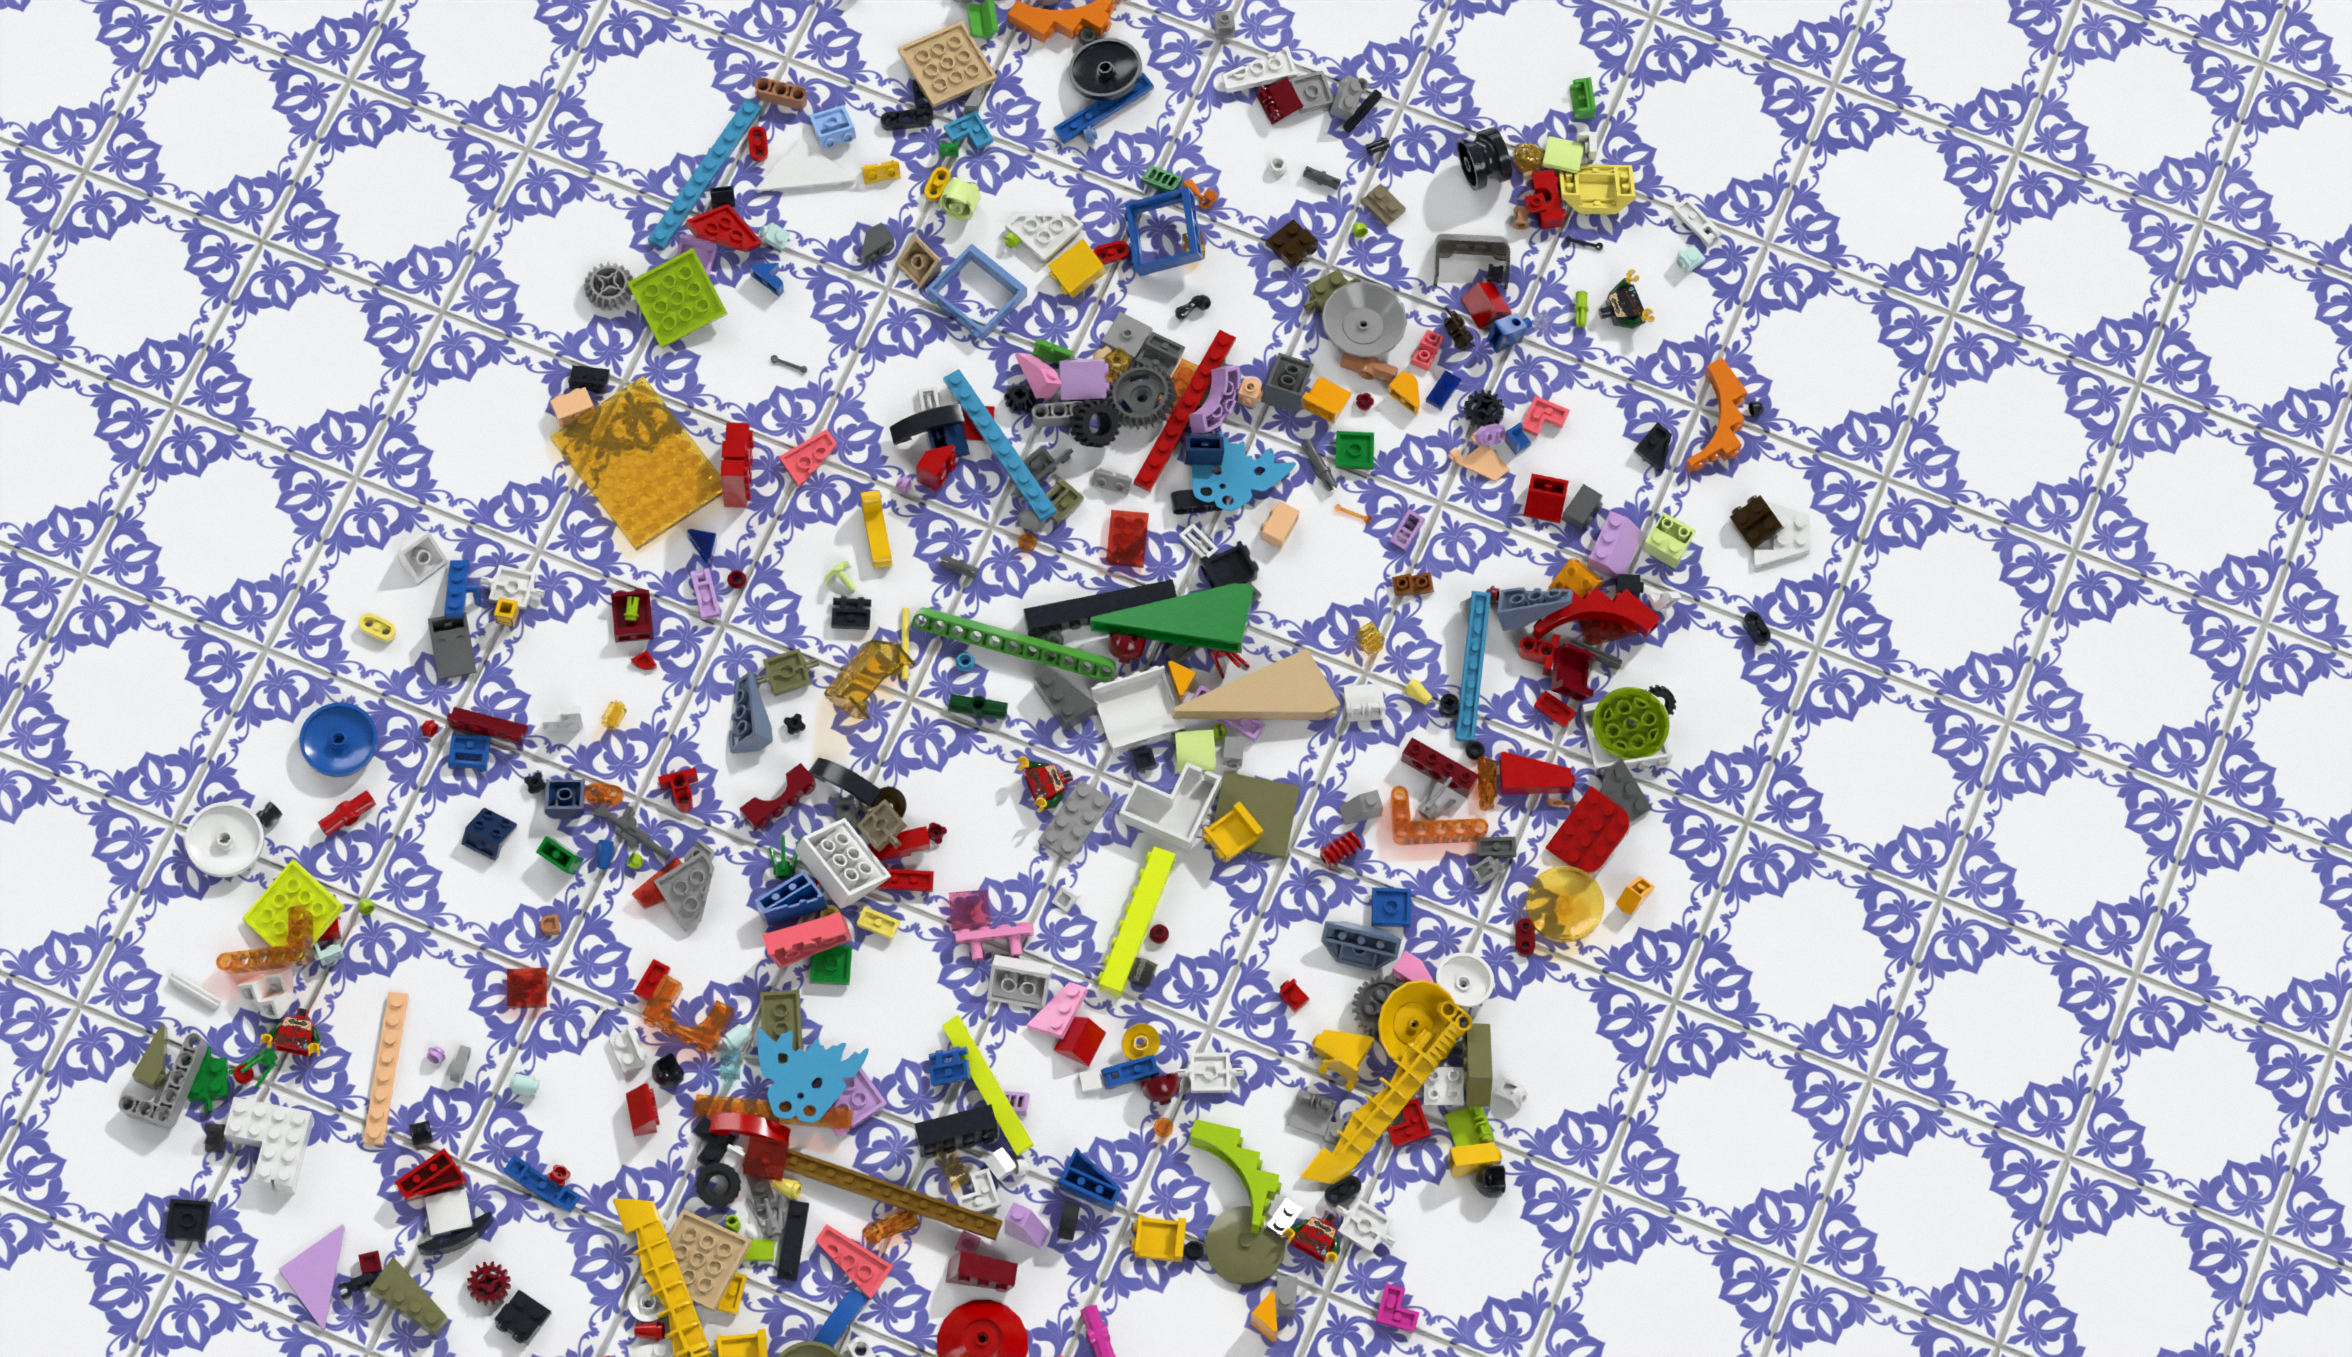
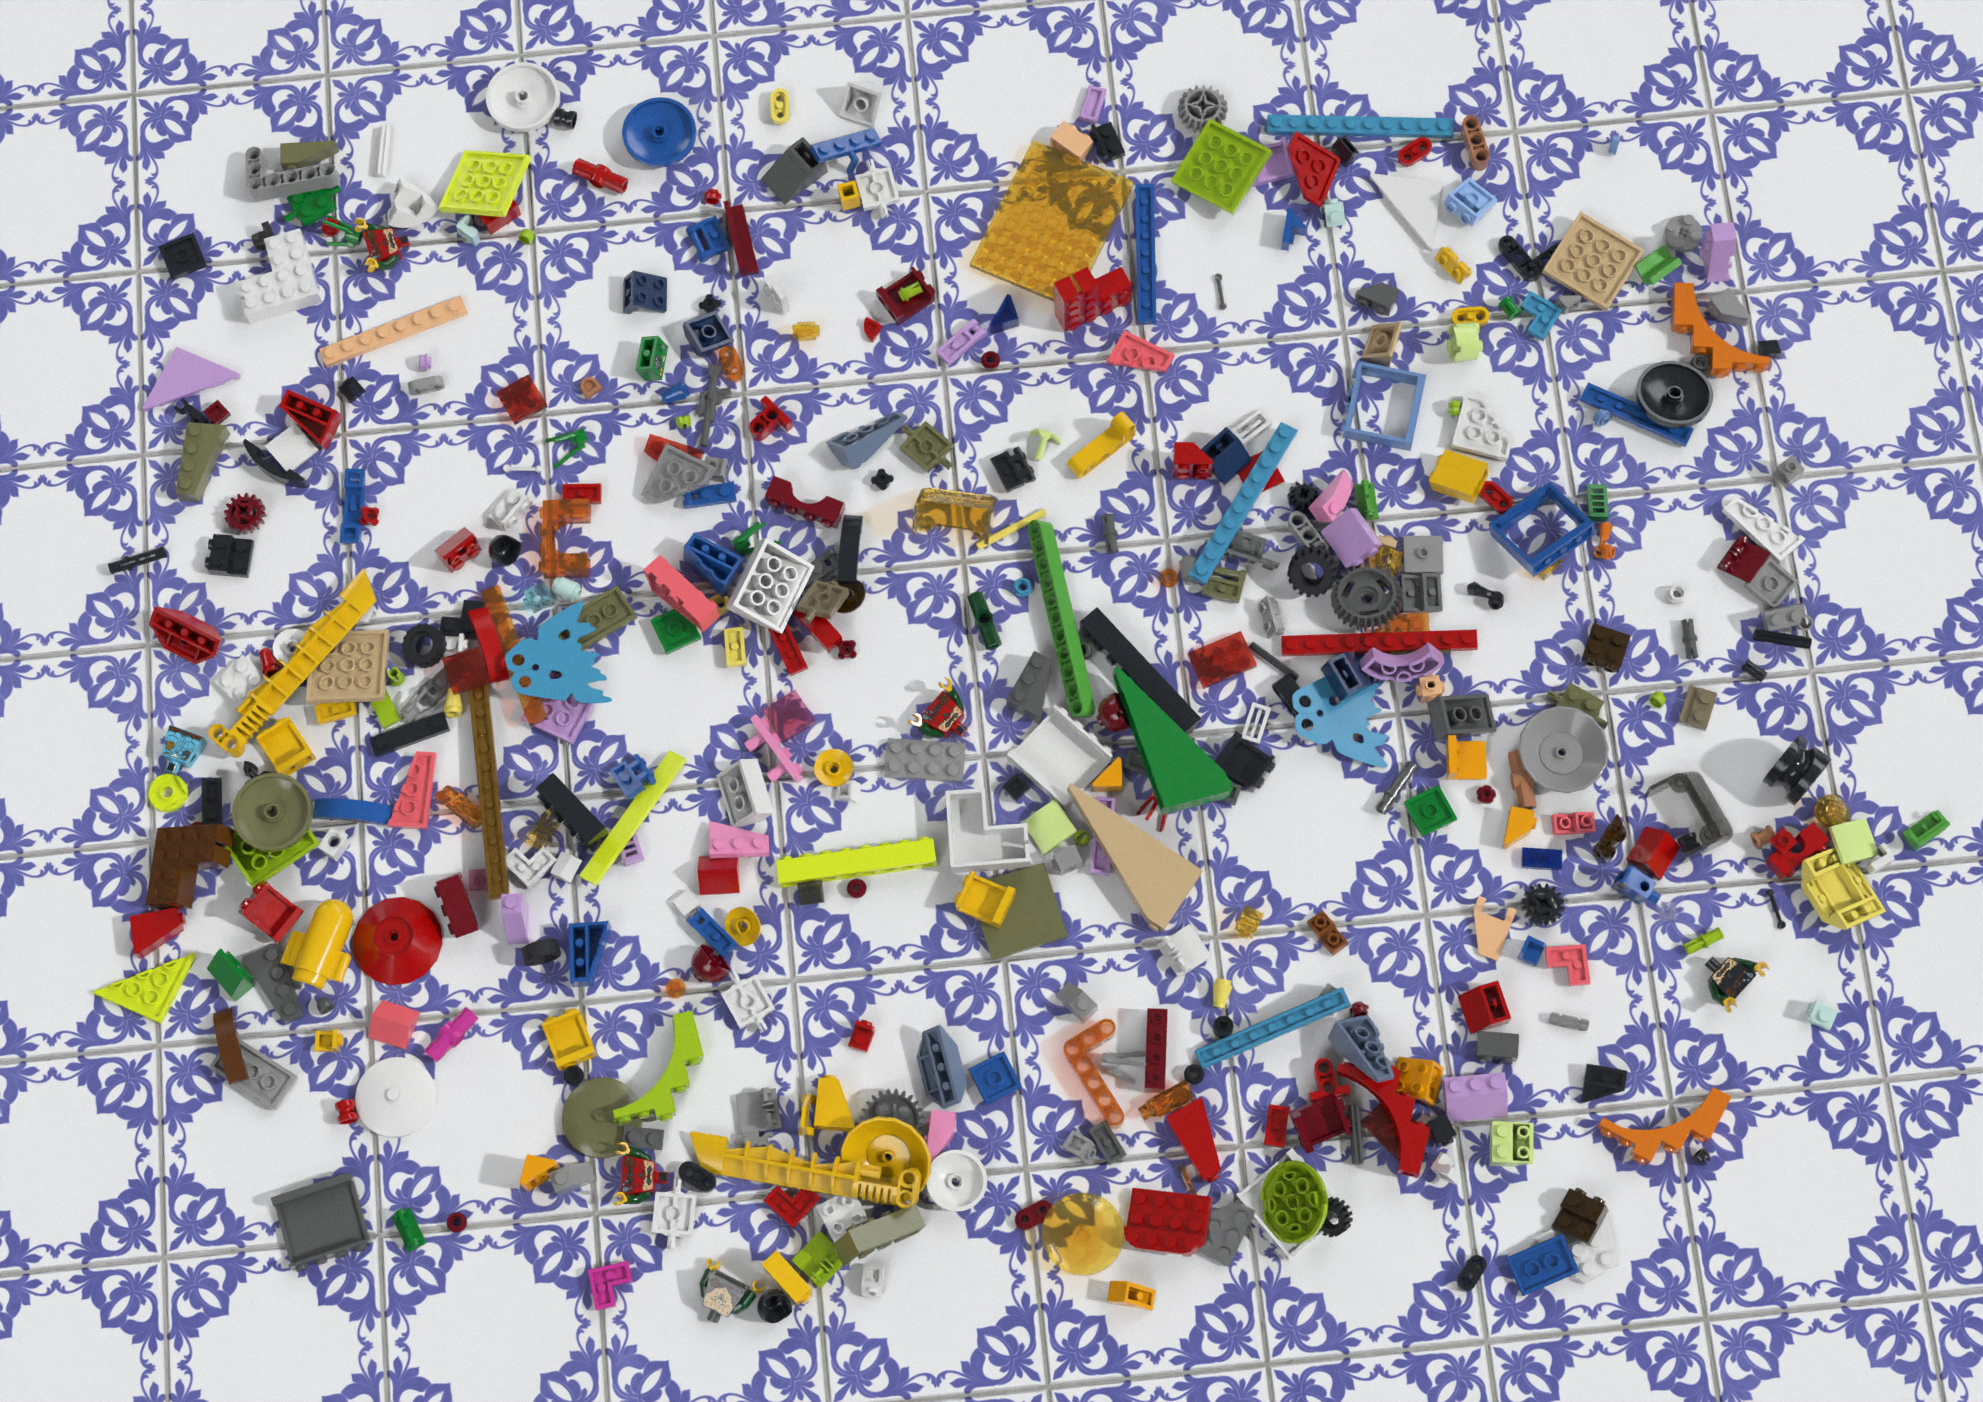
camera: 70 degrees right, 5 degrees up
clear orange beam [216,906,313,974] -> none
light aqua brick [509,1074,540,1097] -> none
black slope [889,404,965,445] -> none
lavender plate [896,475,912,493] -> none
white hinge [1015,1159,1030,1176] -> none
light nougat brick [1260,501,1300,549] -> none
red piece [1320,831,1363,870] -> none
clear orange hinge [1334,504,1372,524] -> none
lavender slope [1389,509,1425,551] -> none
lavender plate [1475,424,1506,446] -> none
white plate [1673,197,1722,246] -> none
none -> green plant [545,428,588,469]
none -> blue plate [682,482,737,509]
none -> torso [699,1258,765,1323]
none -> yellow dish [814,749,853,787]
none -> lavender tile [1079,85,1107,124]
none -> blue plate [1135,184,1157,325]
none -> black bar [1248,642,1300,682]
none -> blue tile [1506,1234,1580,1296]
none -> light grey axle [1549,1012,1589,1031]

